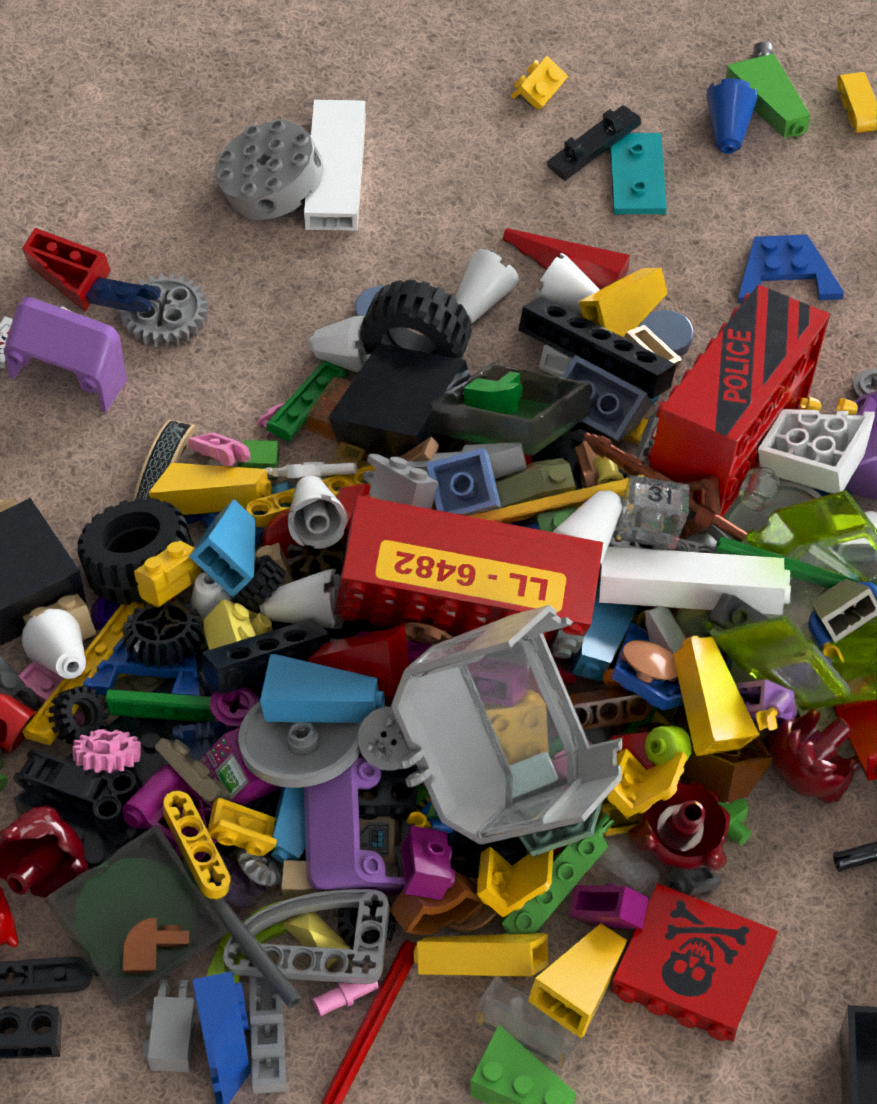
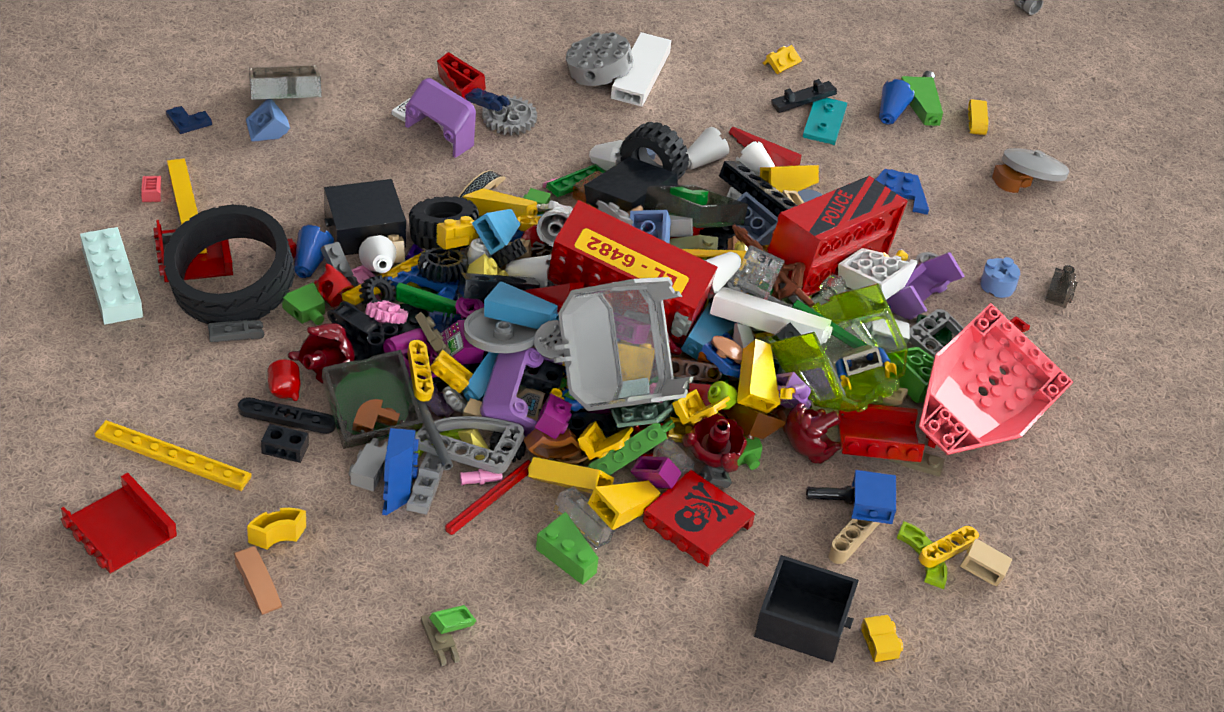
camera: 10 degrees right, 10 degrees down
bright pink hinge [188,432,251,467] -> none

